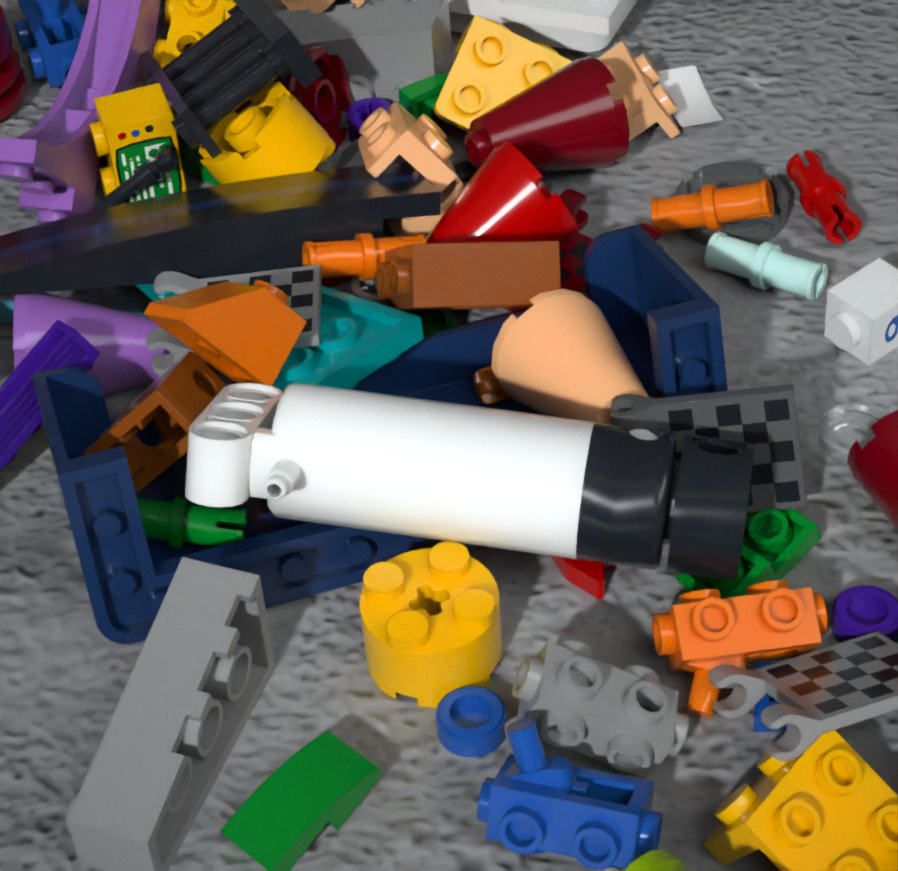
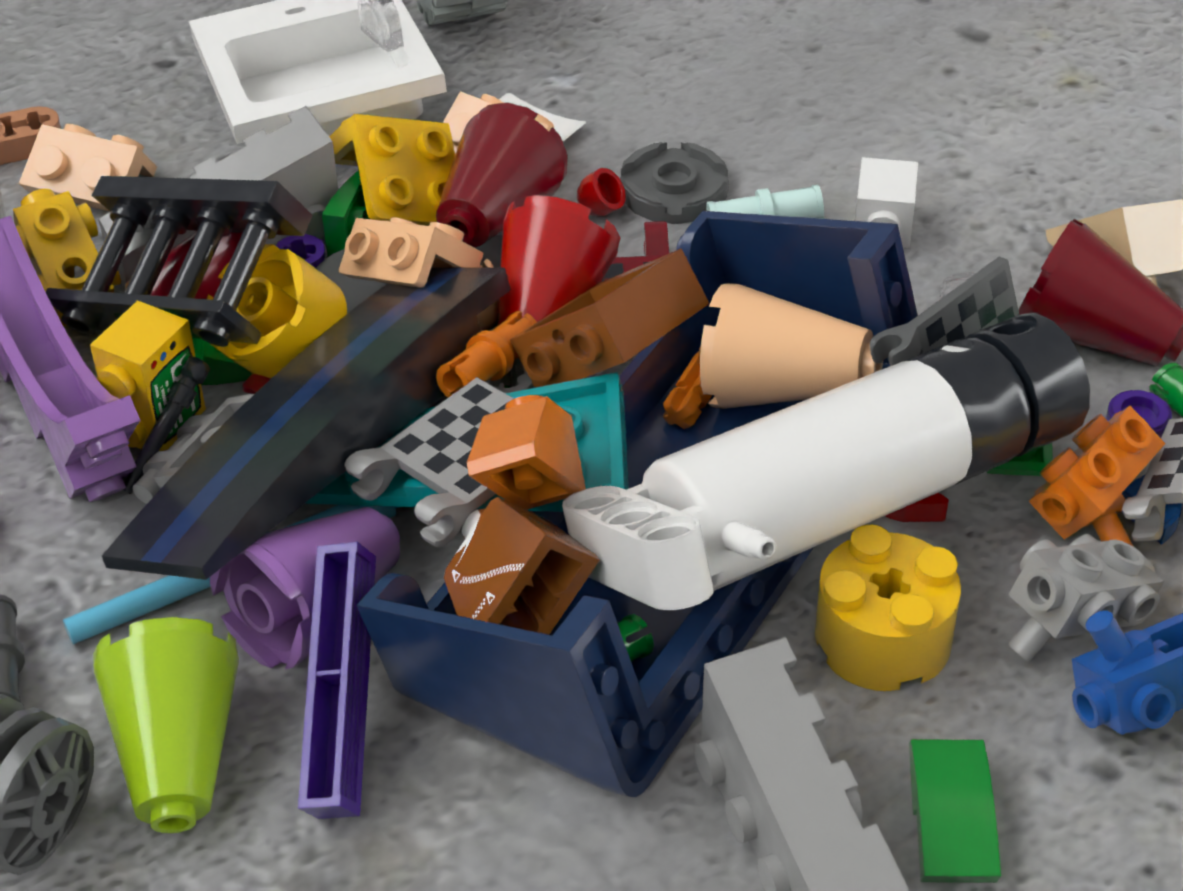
camera: 45 degrees left, 0 degrees up
blue tile [436,686,507,757] -> none
orange pin [651,179,774,235] -> none
red pin [786,150,861,245] -> none
none -> red hinge [576,168,626,217]

